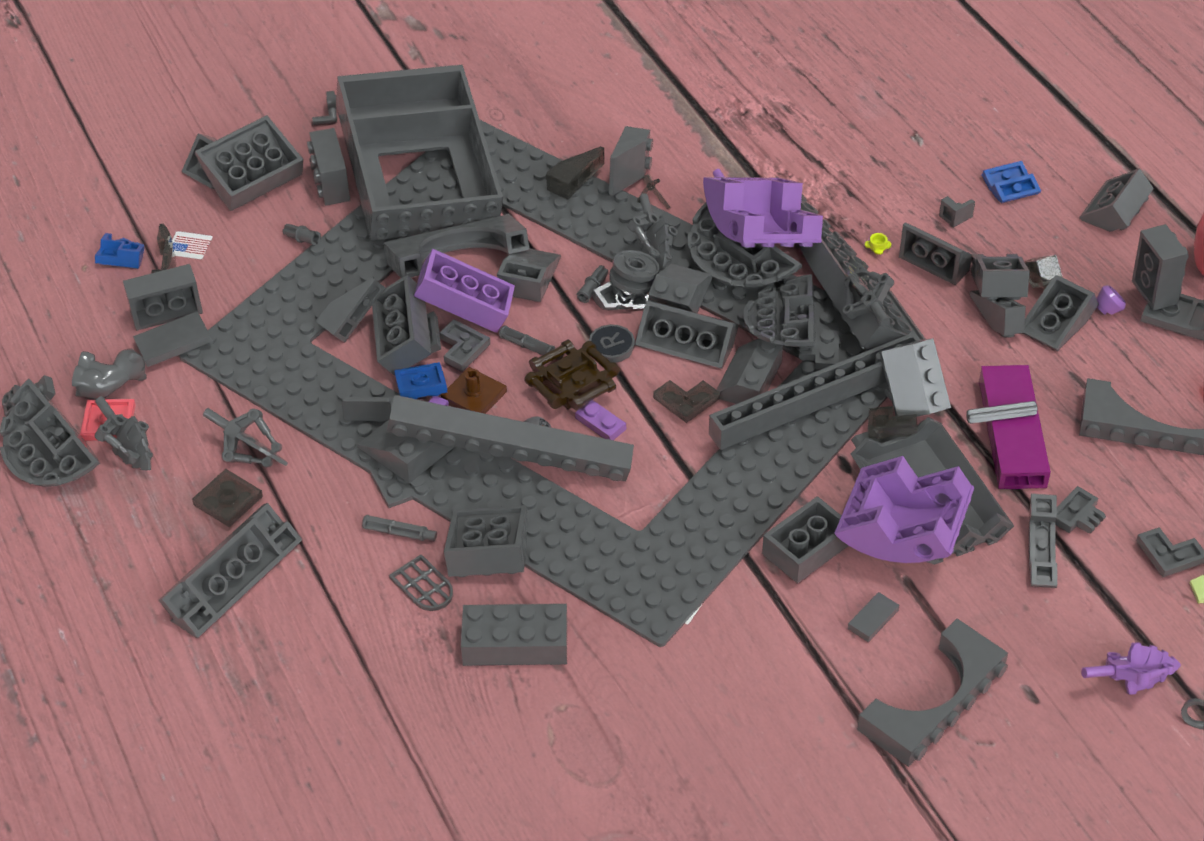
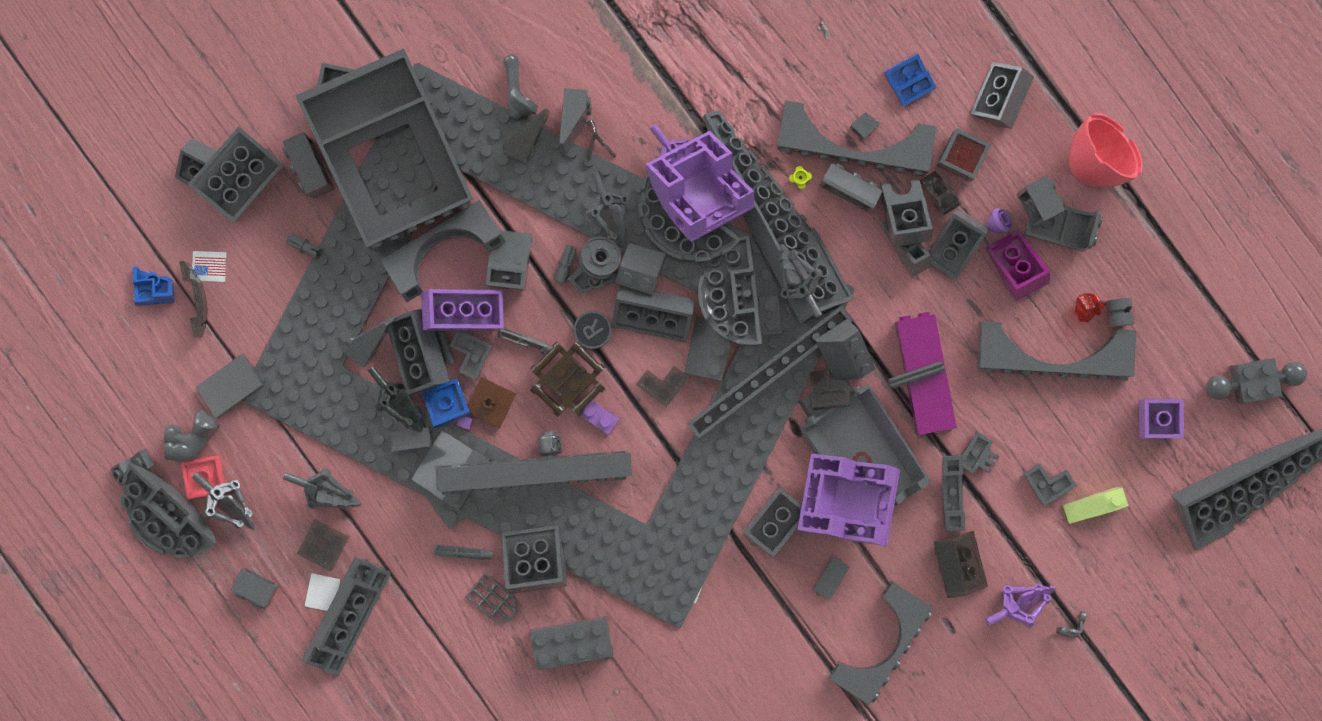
camera: 10 degrees left, 40 degrees up
dark grey brick [123,264,203,331] -> none
dark grey plate [312,91,337,125] -> none
none -> dark grey brick [231,568,279,609]
none -> white sticker [305,574,340,611]
none -> pearl dark grey bar [368,366,423,432]
none -> dark grey hair [503,53,538,120]
none -> dark grey arch [777,100,937,176]
none -> clear smoke slope [933,531,988,598]
none -> piece [936,128,991,182]
none -> magenta slope [986,230,1050,301]

